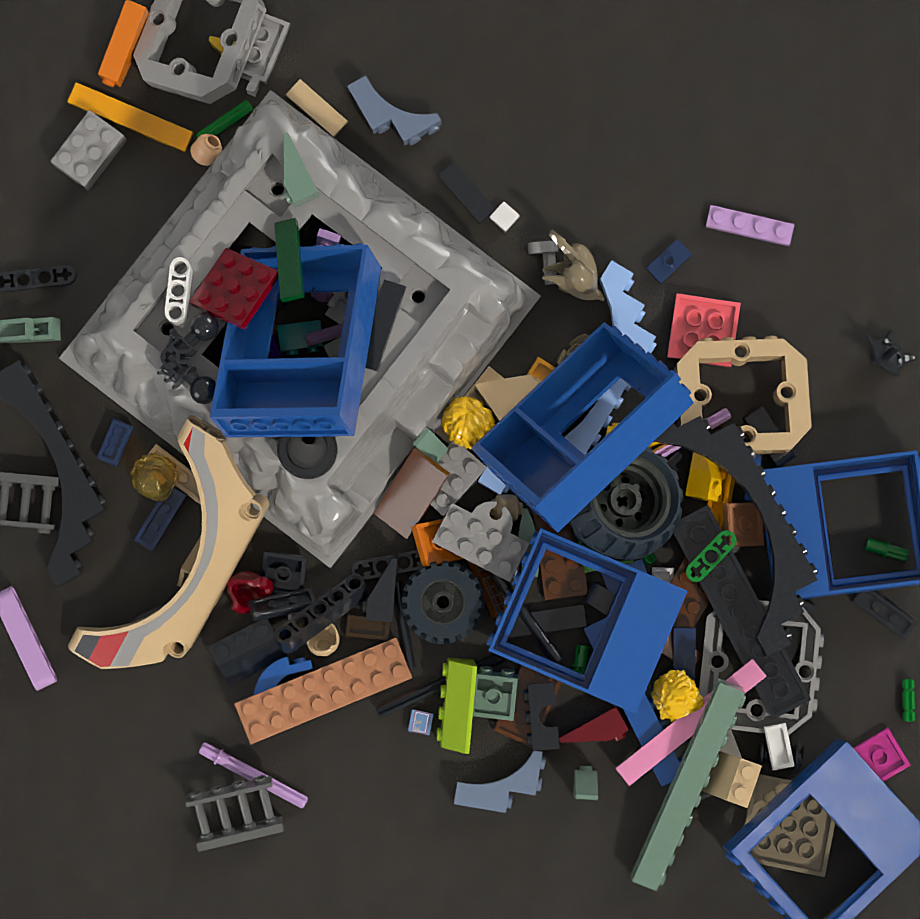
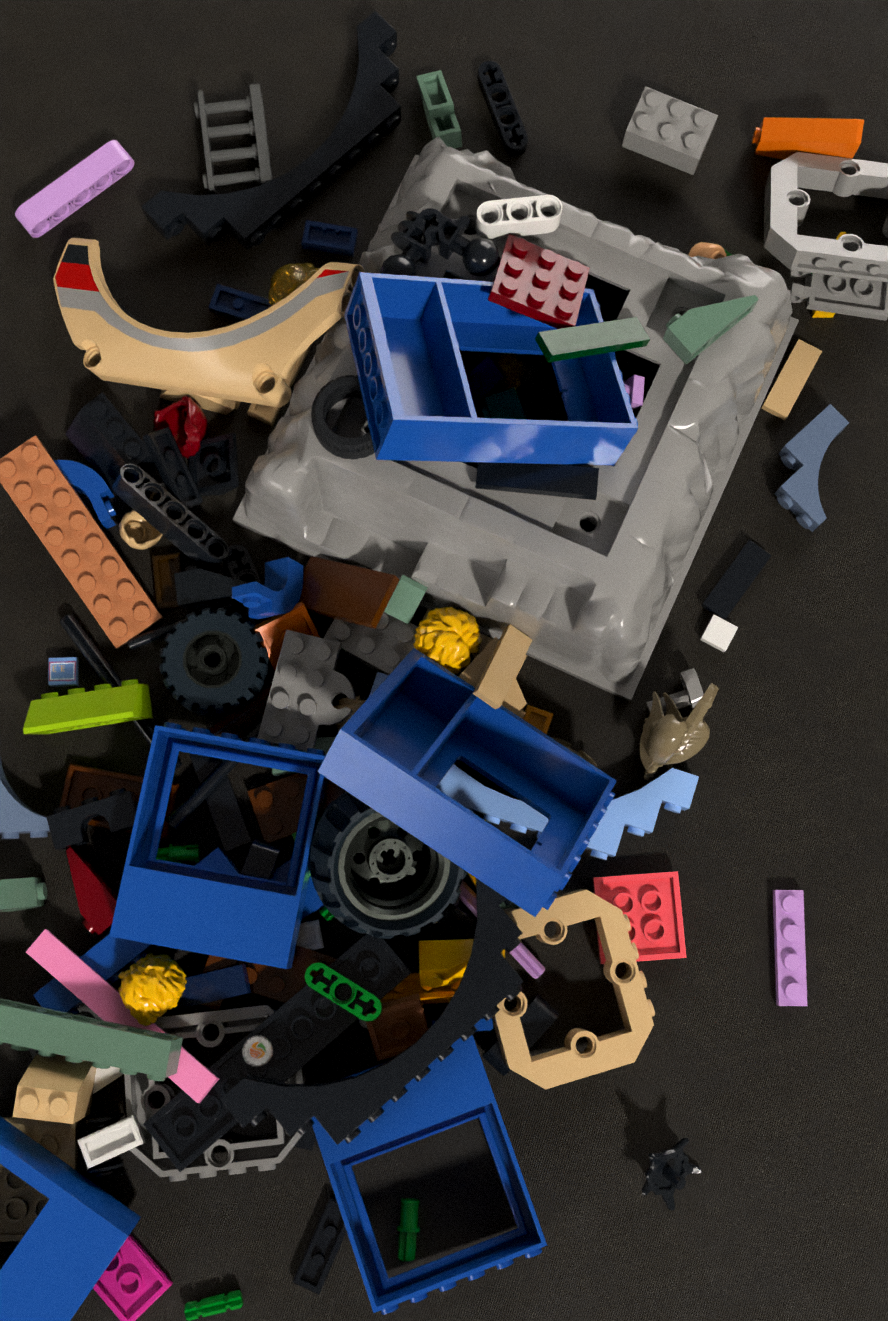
camera: 70 degrees right, 5 degrees down
light orange tile [67,83,194,152] -> none
sand green plate [473,666,519,721] -> none
dark blue plate [646,239,692,284] -> none
none -> blue arch [232,557,303,619]
none -> clear tile [242,1036,273,1066]
none -> tan tile [473,624,532,710]

